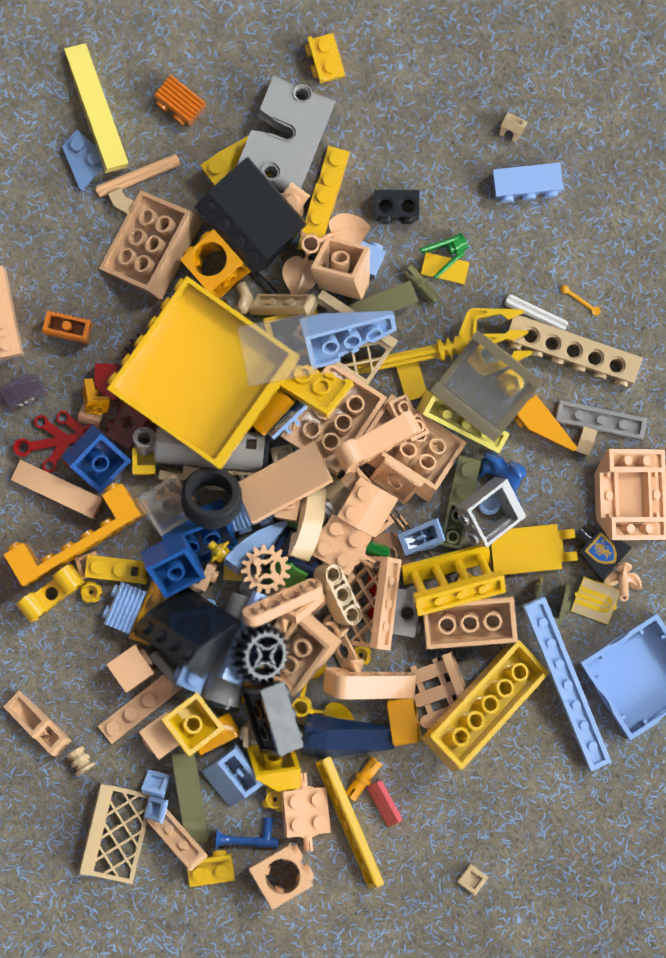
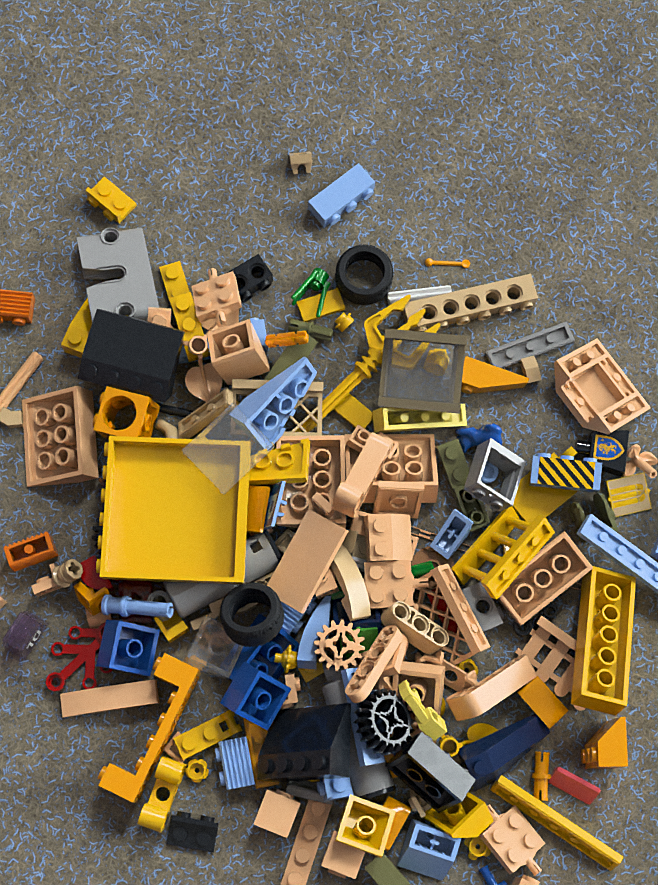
camera: 40 degrees left, 10 degrees down
none -> light nougat bracket [31,563,61,597]
none -> tan bush [52,559,83,588]
none -> light blue pin [101,594,174,618]
none -> black bracket [166,811,219,853]
none -> light nougat plate [192,268,242,327]
none -> light orange axle [265,331,309,348]
none -> light nougat tile [312,492,334,519]
none -> yellow plate [334,312,354,332]
none -> black tyre [335,244,393,305]
none -> light yellow piece [398,680,447,741]
none -> brick [529,453,602,493]
none -> light orange slope [581,717,628,769]

